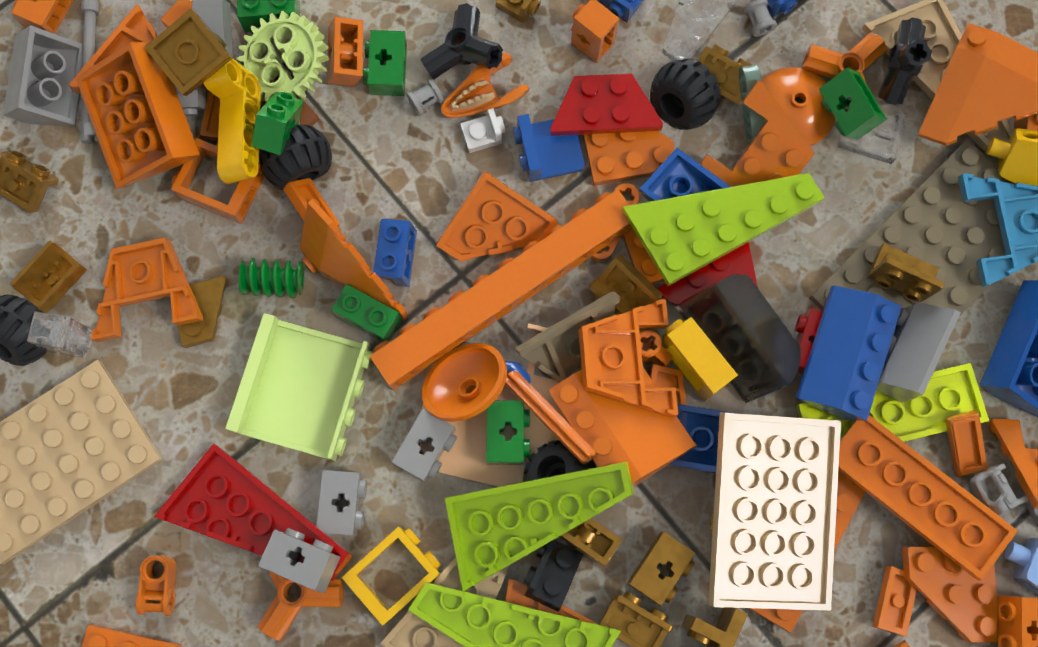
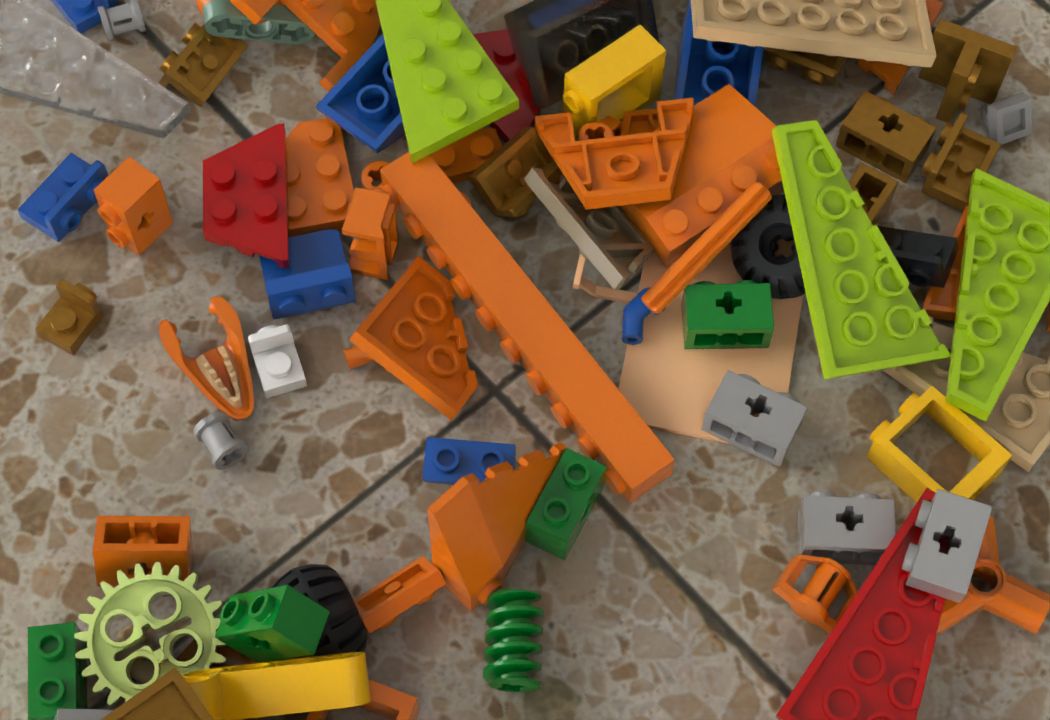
camera: 90 degrees left, 15 degrees down
yellowish green panel [225,313,374,462] -> none
green brick [363,30,407,96] -> none
black piece [420,3,503,80] -> none
orange dish [422,343,507,422] -> none
black wheel [650,59,720,130] -> none
none -> orange window [342,187,399,280]
none -> orange piece [771,554,858,635]

